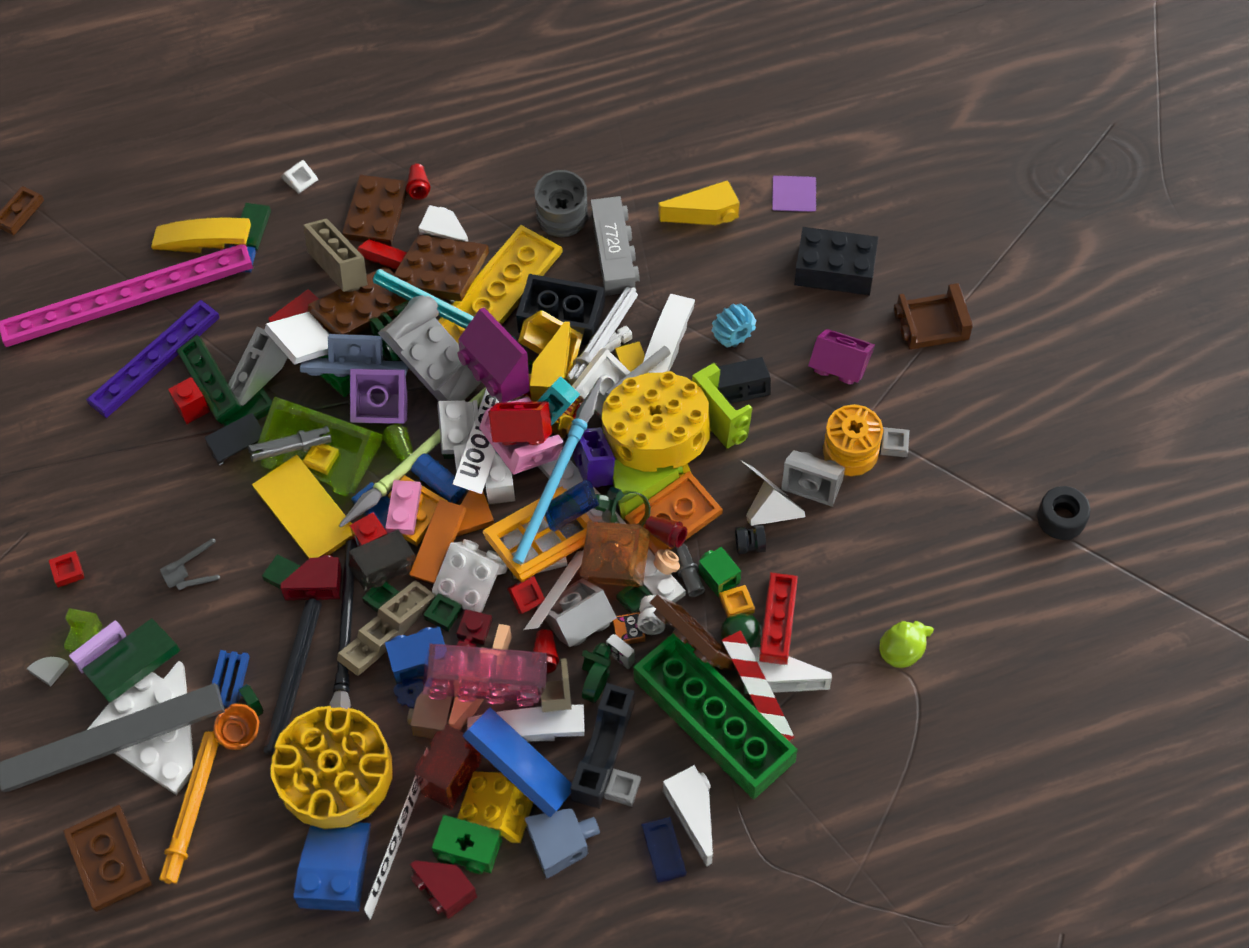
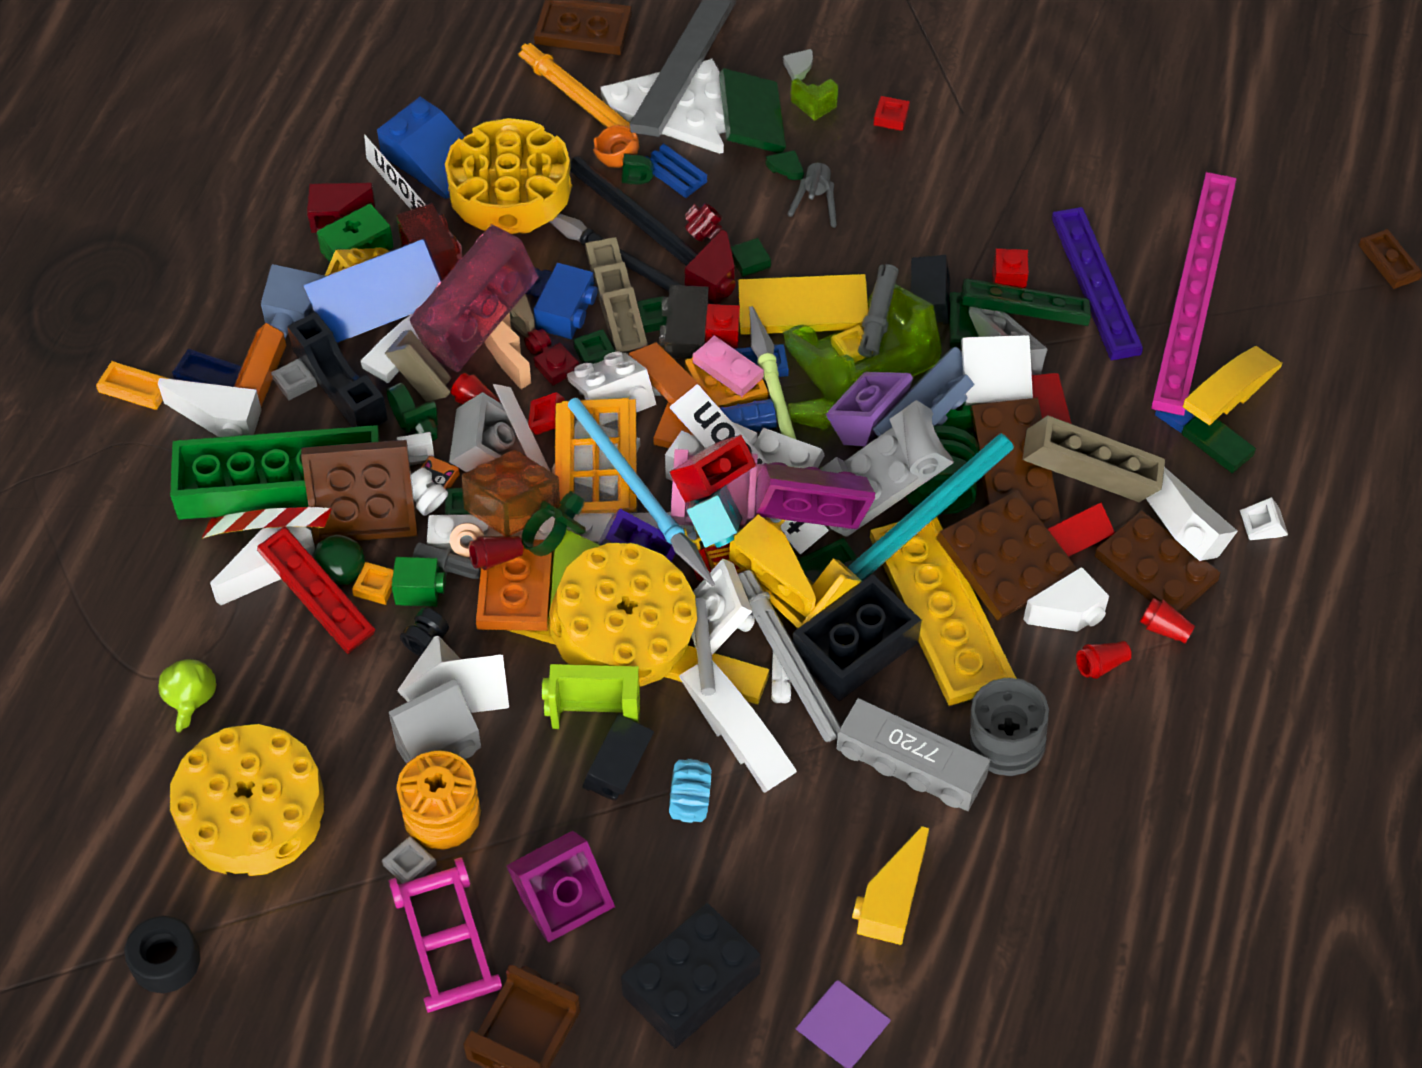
camera: 125 degrees right, 5 degrees down
lavender tile [69,620,126,673] -> none
clear blue tile [545,479,599,531] -> none
none -> light orange tile [96,361,169,410]
none -> yellow brick [170,724,325,876]
none -> orange piece [234,323,286,407]
none -> dark pink piece [388,857,503,1013]
none -> dark red gear [685,203,723,242]
none -> dark green tile [766,150,804,180]
none -> red cone [1076,641,1132,679]
none -> white slope [1146,467,1238,561]

